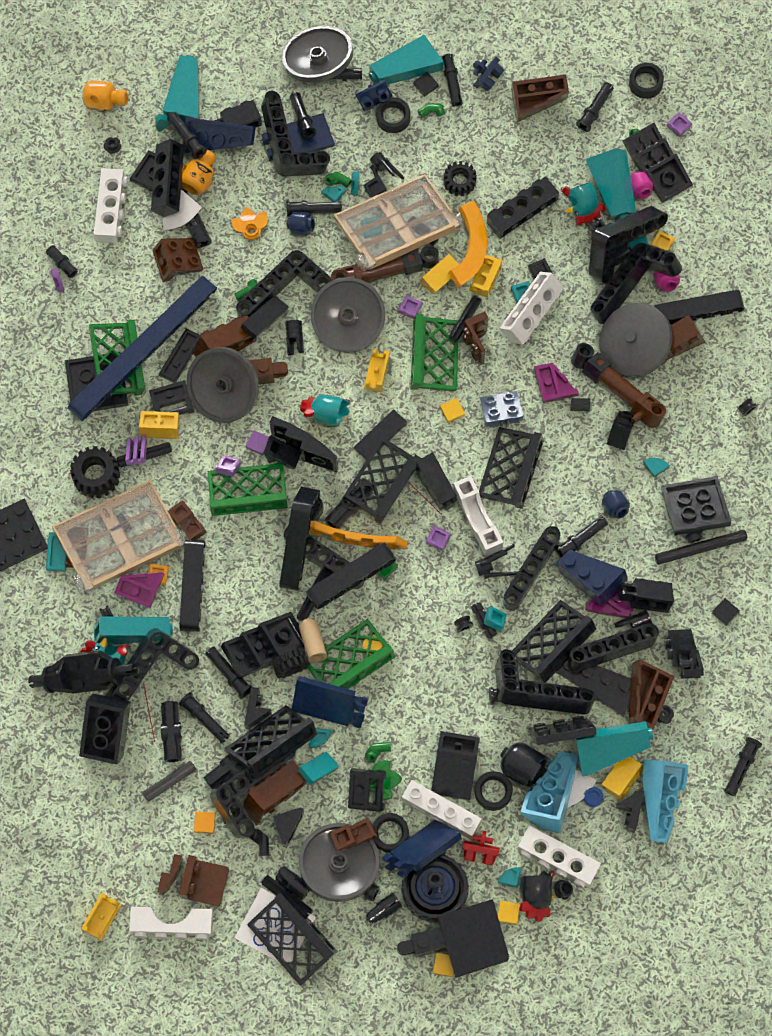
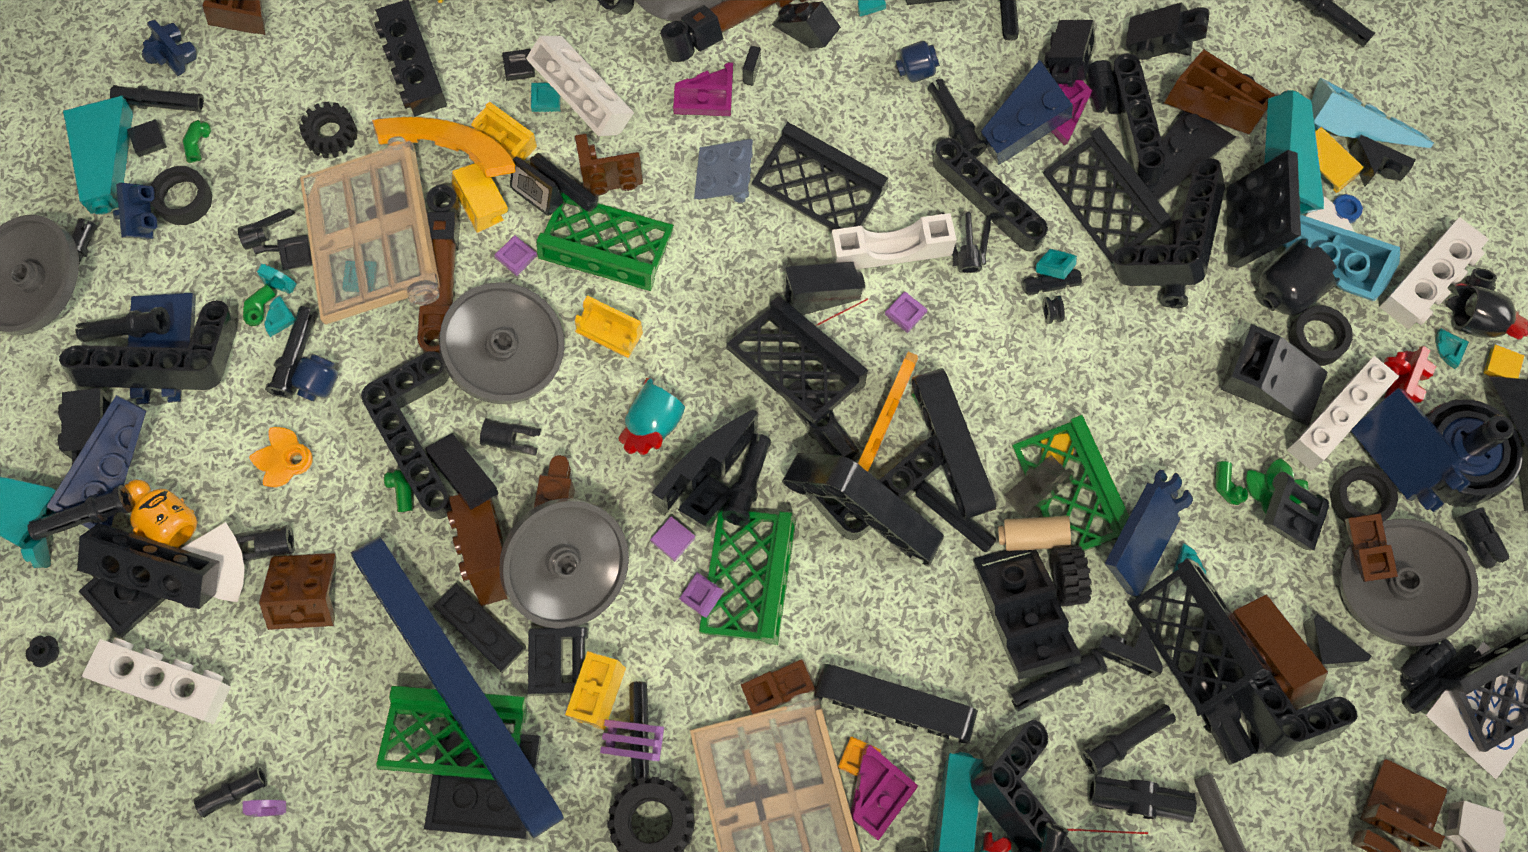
camera: 80 degrees left, 0 degrees up
light orange tile [194,812,216,834] -> none
black arm [249,829,269,856] -> none
teal tile [298,751,339,785] -> none
black tile [354,409,407,460] -> none
yellow tile [440,398,465,423] -> none
none -> slope [510,157,564,216]
none -> black pin [722,434,772,526]
none -> clear smoke panel [1004,455,1074,518]

